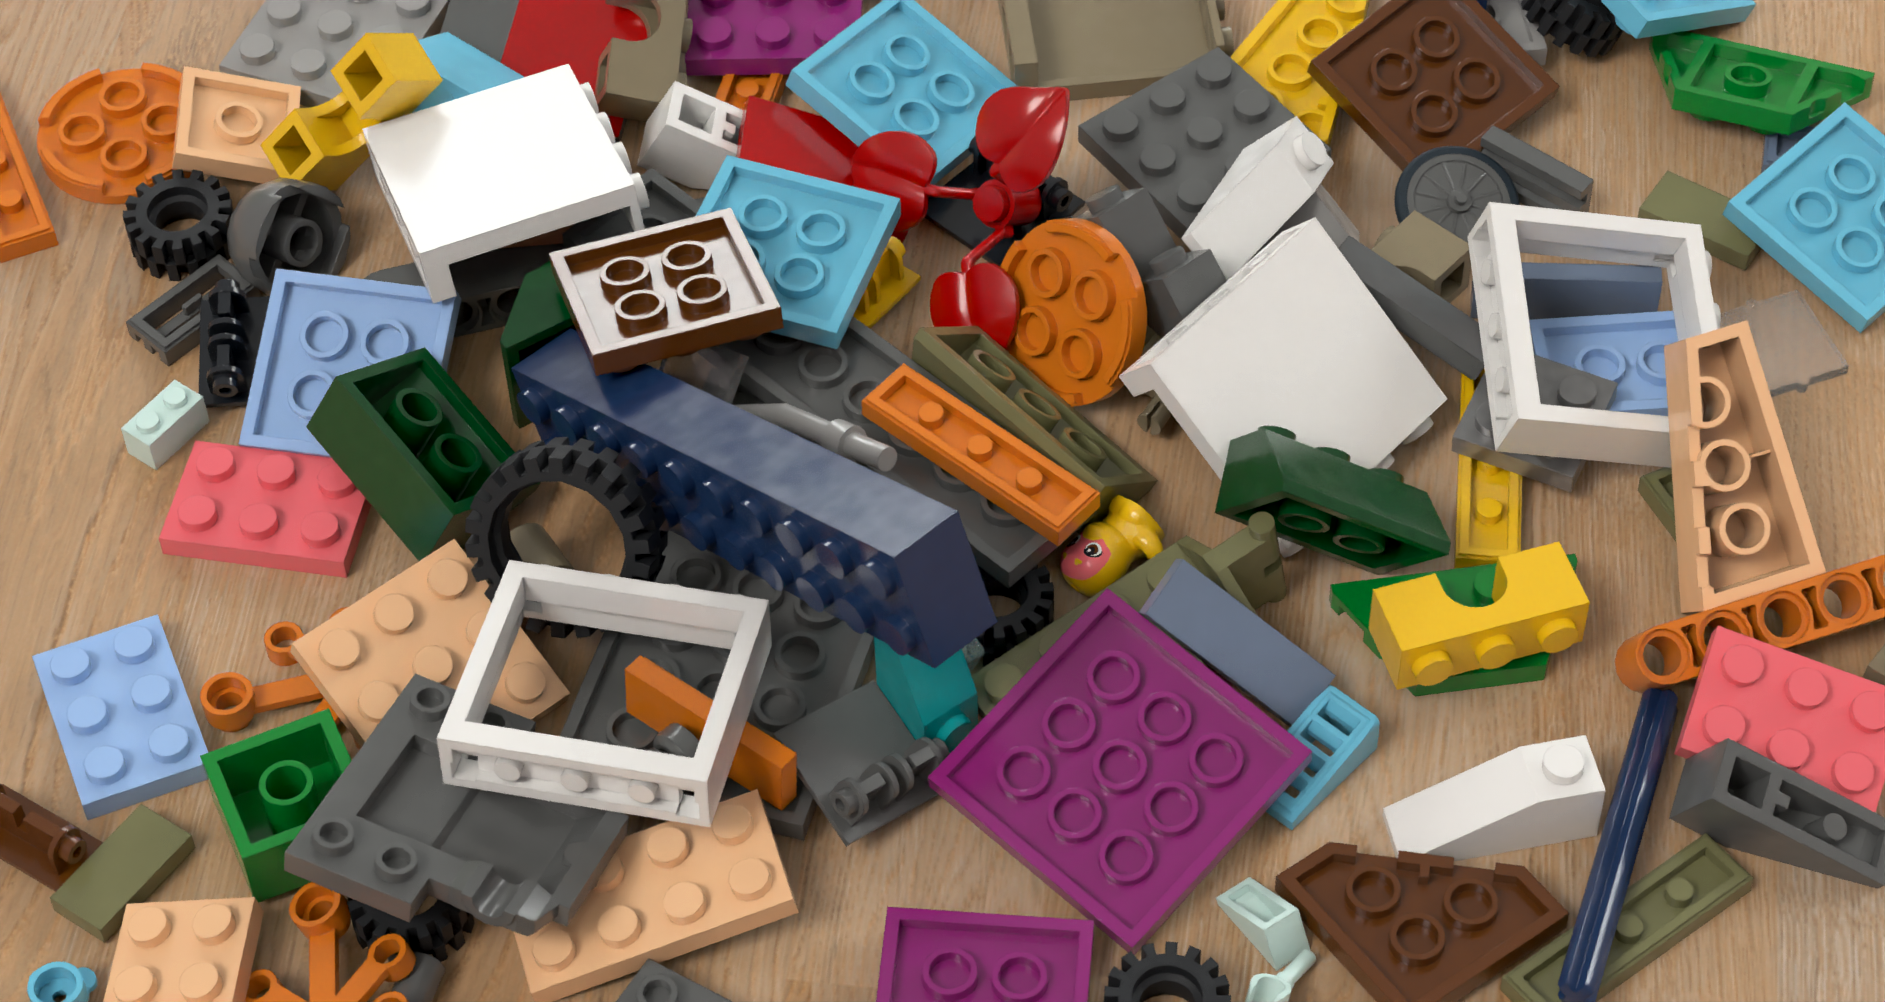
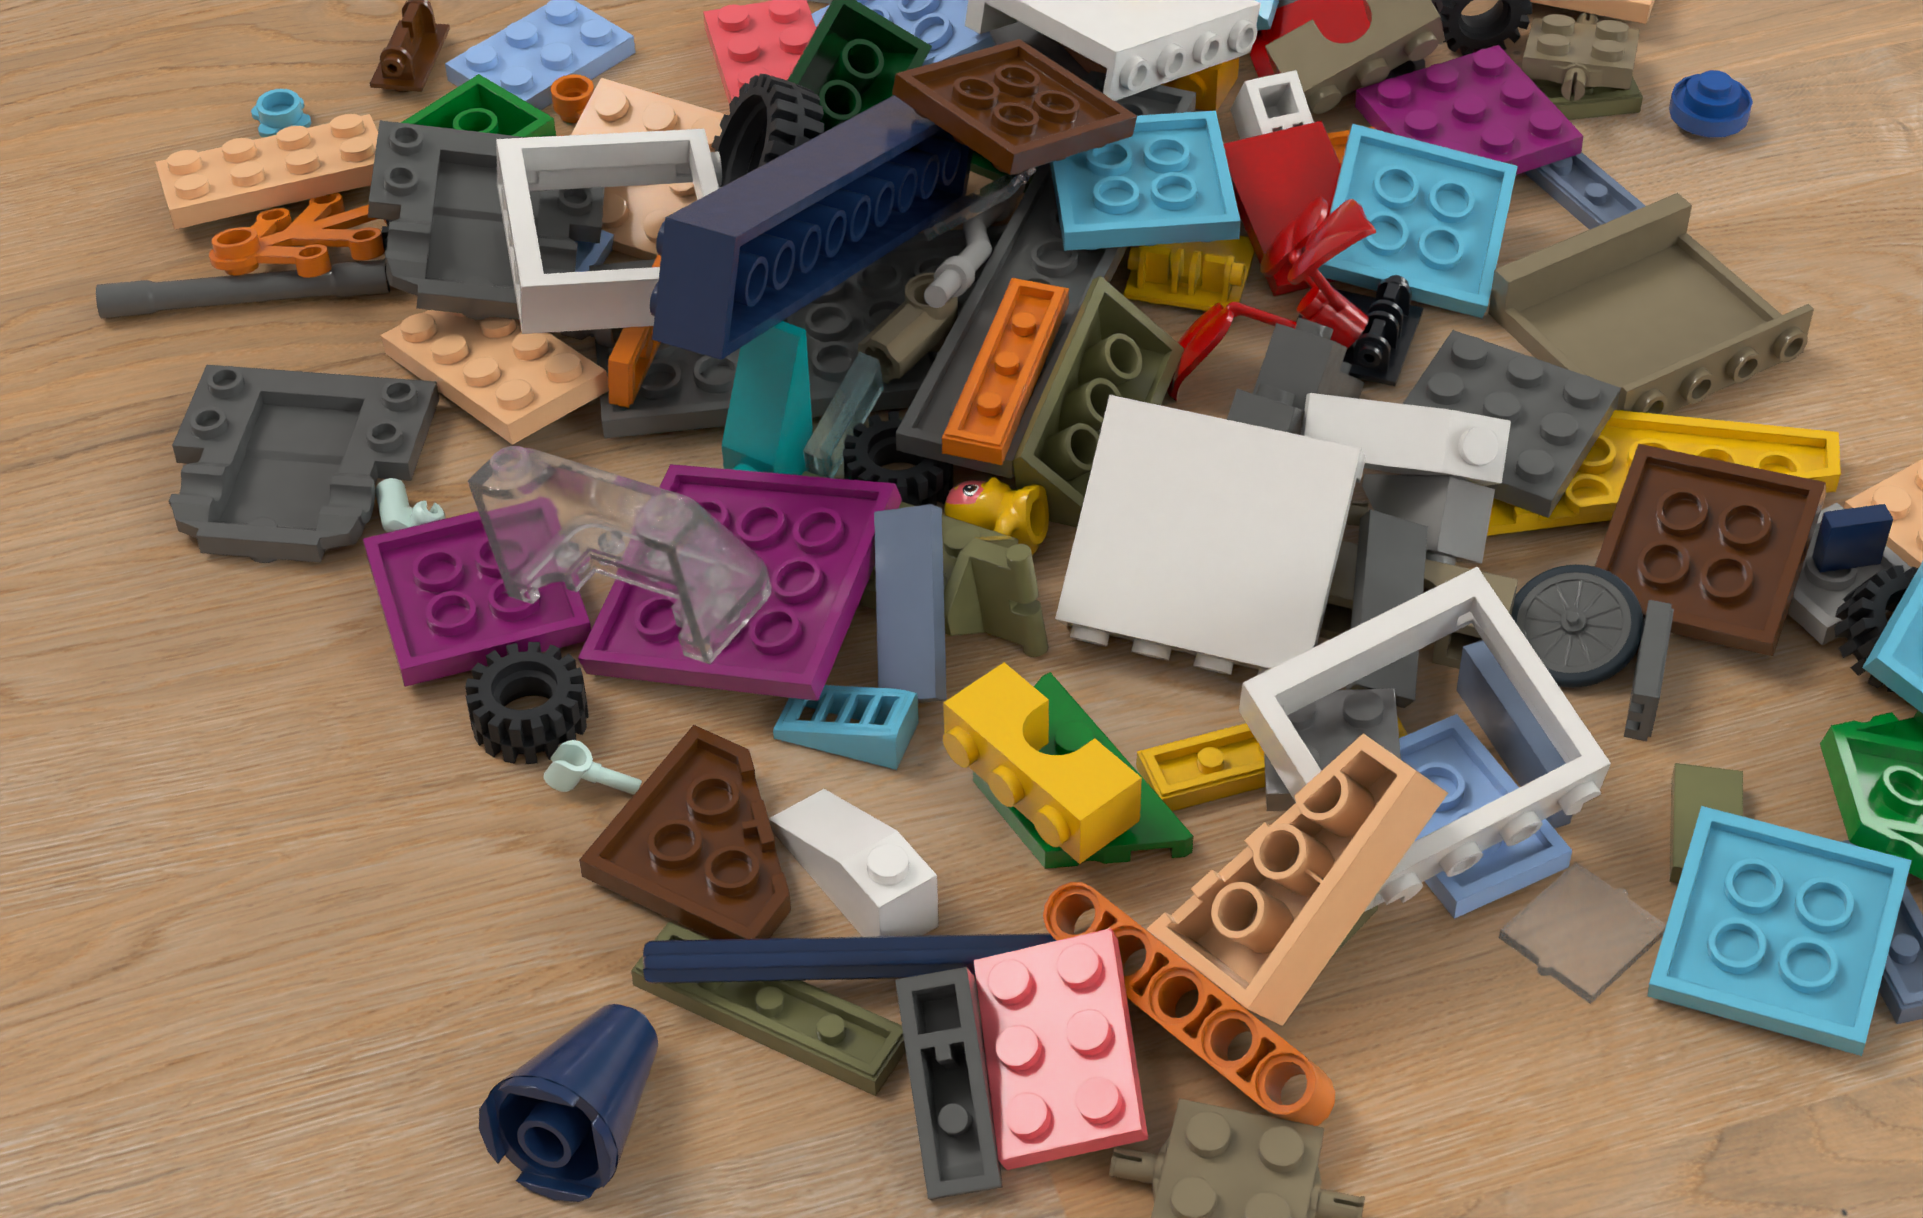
camera: 65 degrees right, 5 degrees down
olive tile [50,804,195,943] -> none
dark grey hinge [771,680,949,847] -> none
orange tile [1000,218,1147,407] -> none
dark green slope [1215,425,1451,575] -> none
light aqua piece [1216,877,1310,971] -> none
none -> clear windscreen [468,446,771,664]

